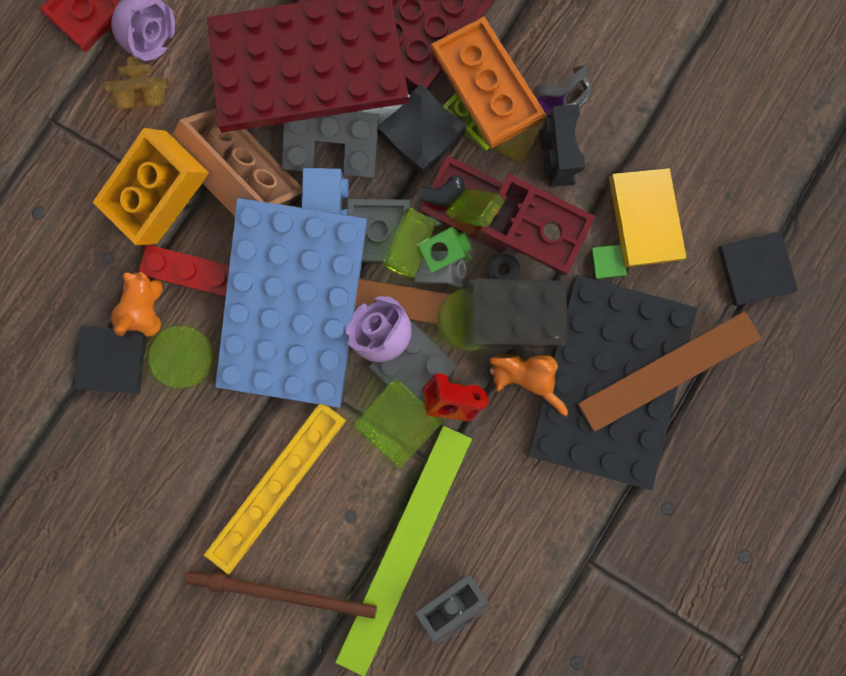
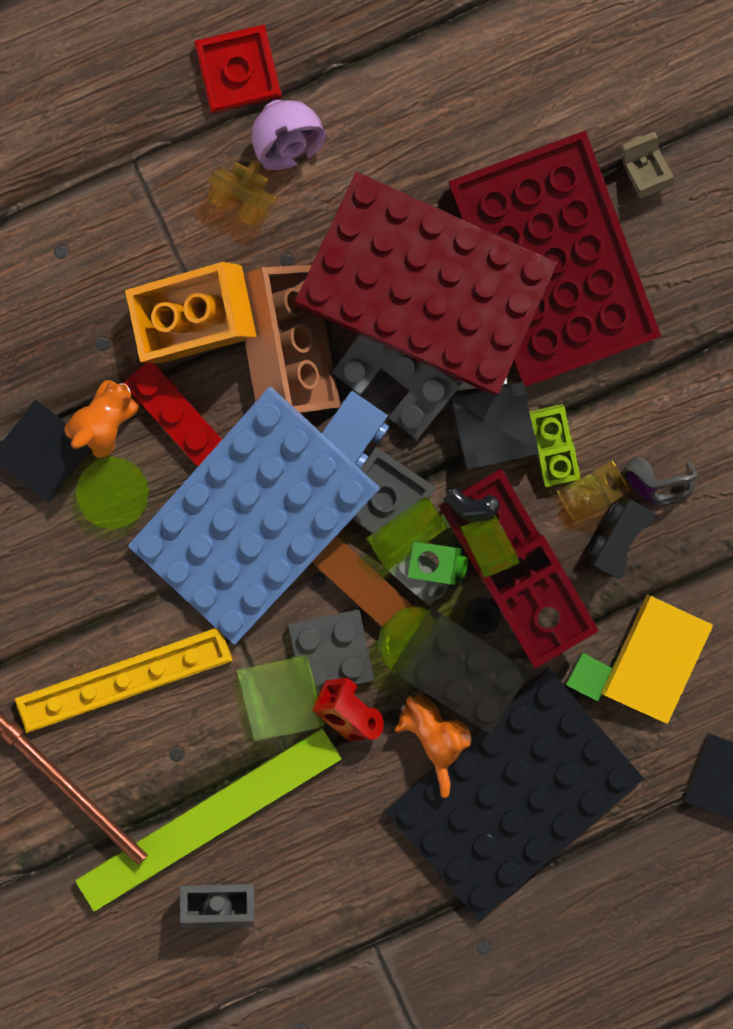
camera: 35 degrees right, 5 degrees up
lavender cylinder [346,296,411,362] -> none
orange tile [430,16,547,149] -> none
dark orange tile [577,311,762,432] -> none

